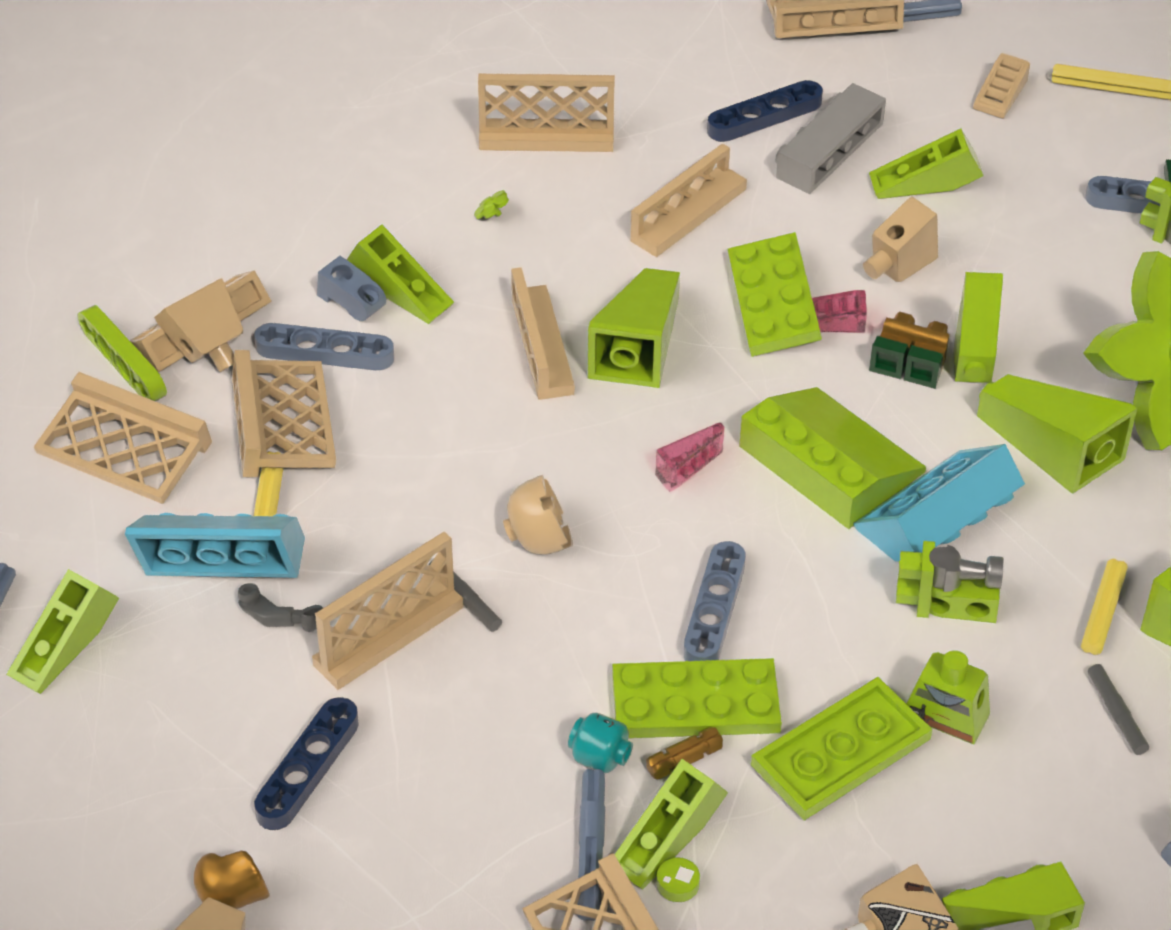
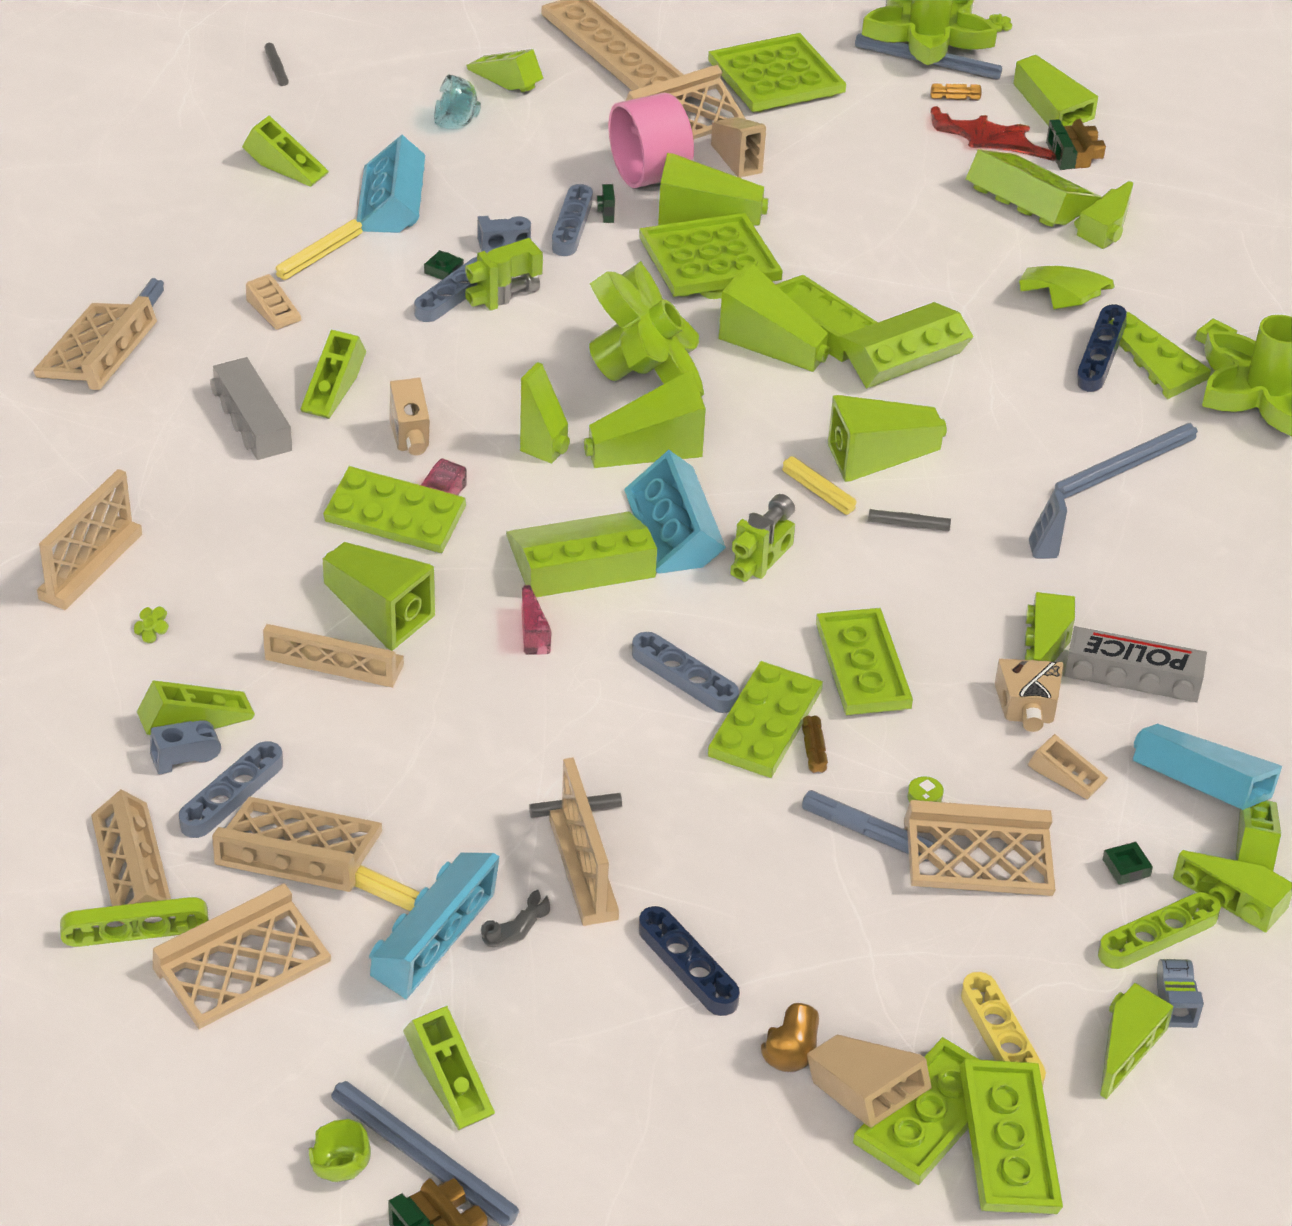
camera: 65 degrees left, 5 degrees down
tan torso [154,278,243,372] -> none
tan cylinder [503,475,573,555] -> none
teal head [568,712,633,773] -> none
lime slope [614,759,728,890] -> none
tan fence [630,143,747,258] -> none
dark blue beam [707,80,823,142] -> none
hips [869,311,950,389] -> none
lime torso [906,650,990,745] -> none

